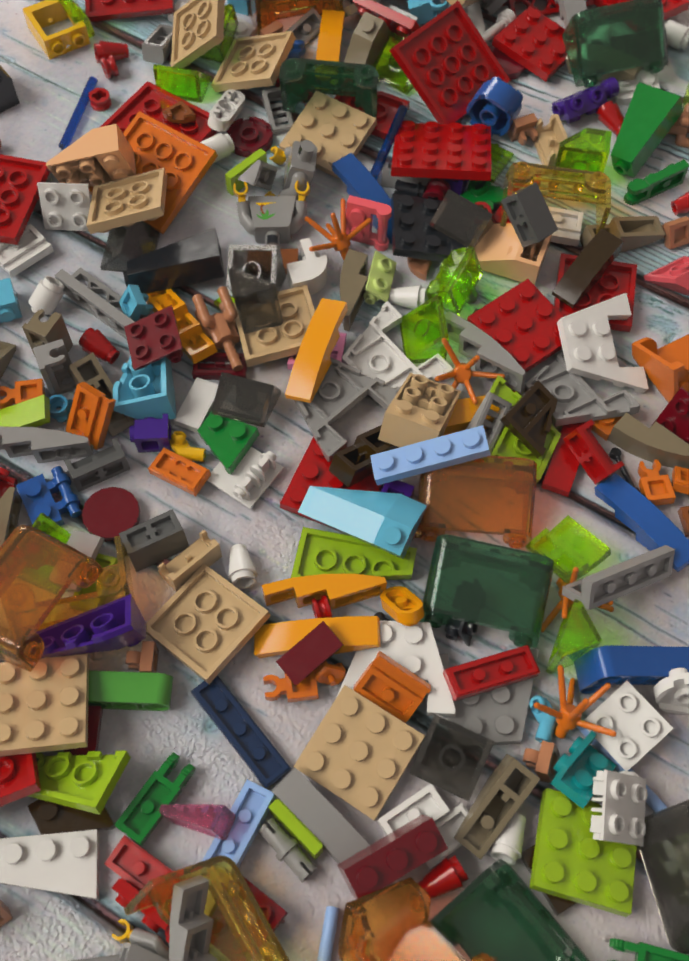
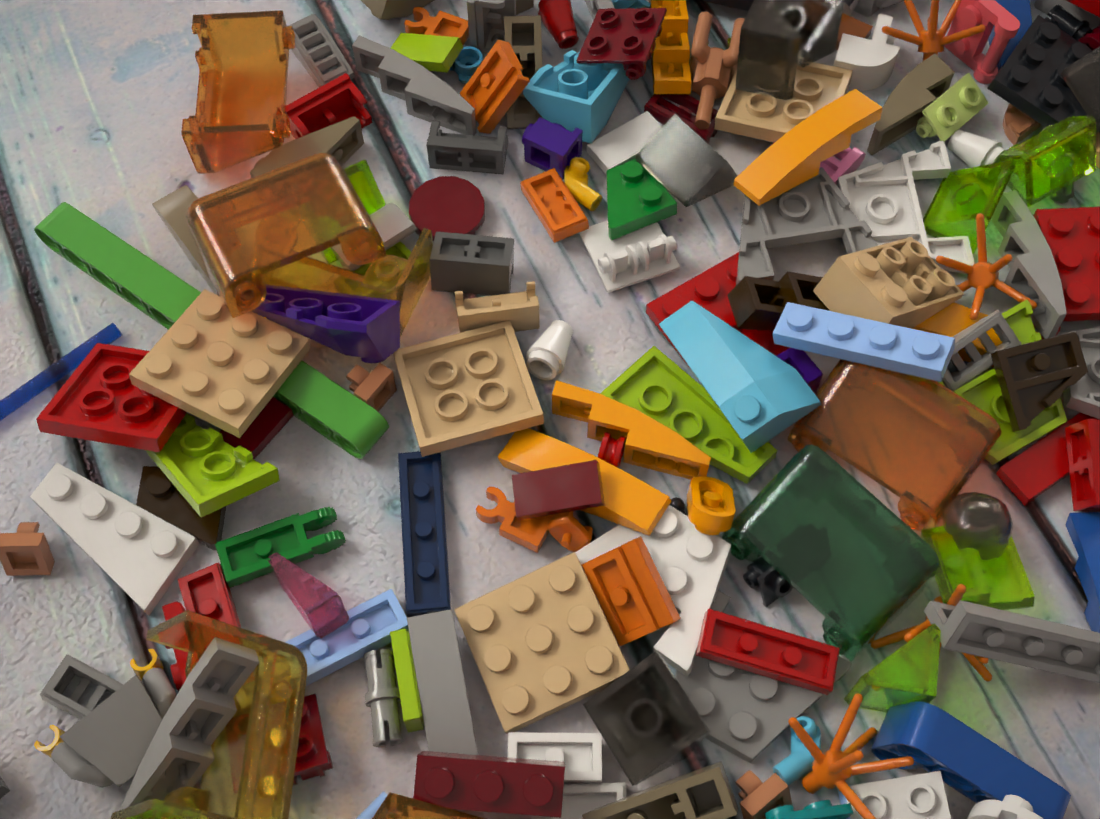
camera: 35 degrees right, 0 degrees up
blue plate [16,466,82,535] -> none
none -> clear smoke hair [942,492,1013,560]

